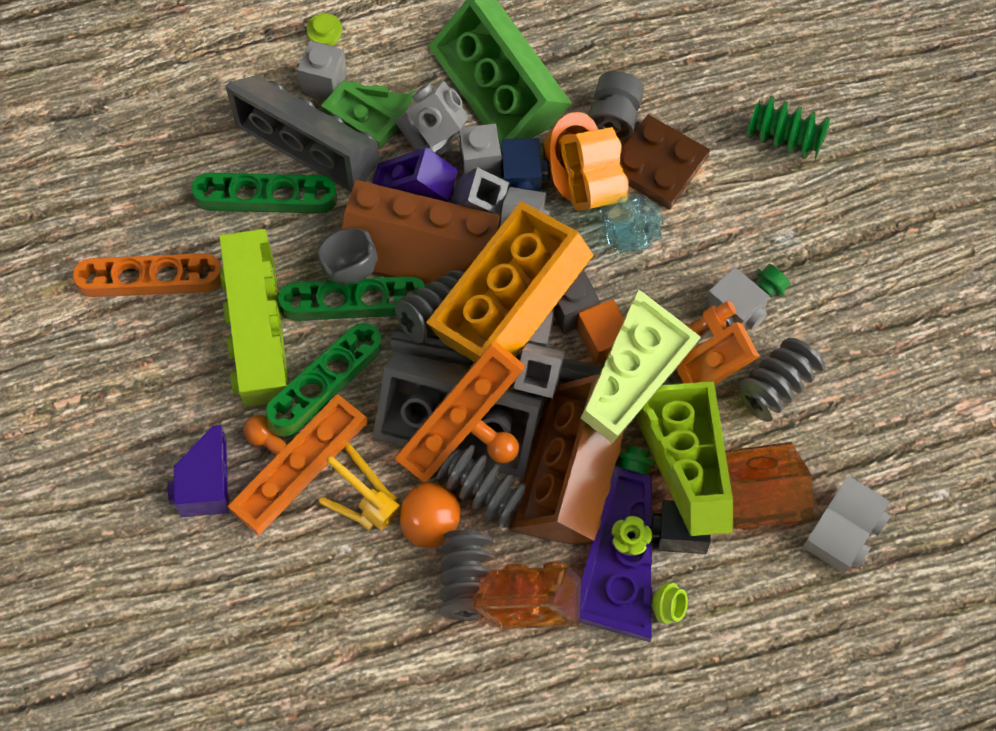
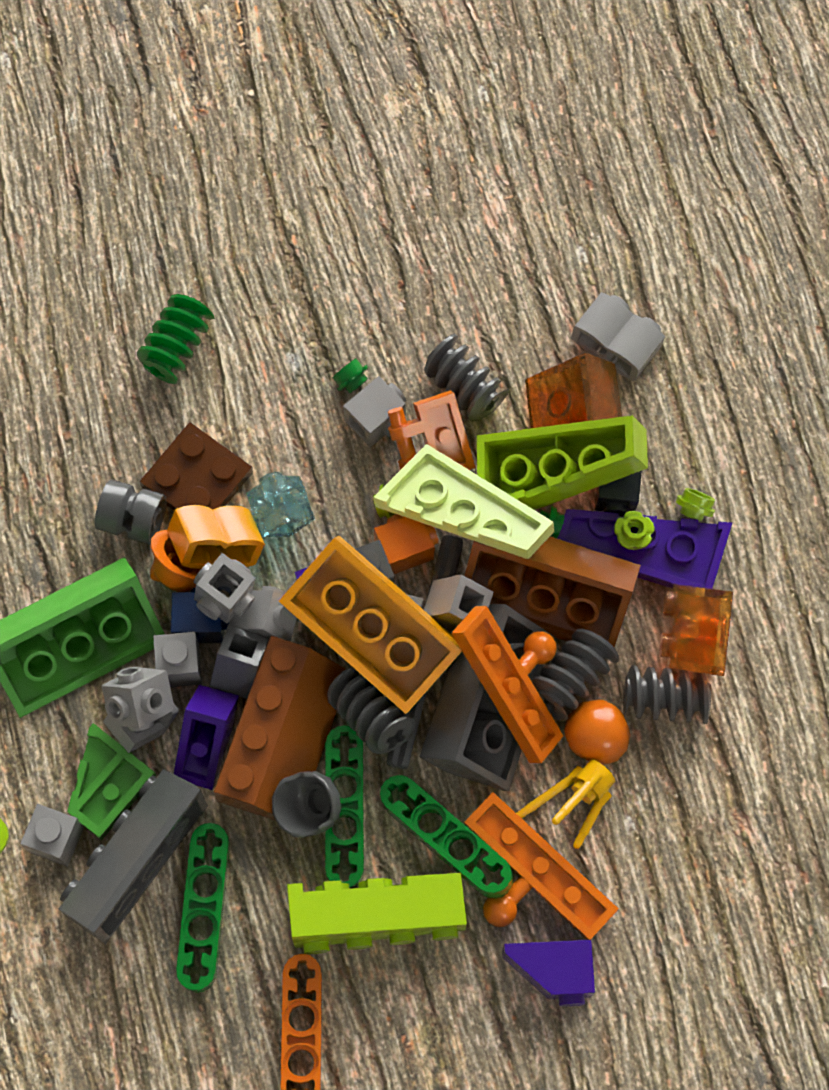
camera: 90 degrees left, 5 degrees up
none -> light grey brick [193,553,256,623]

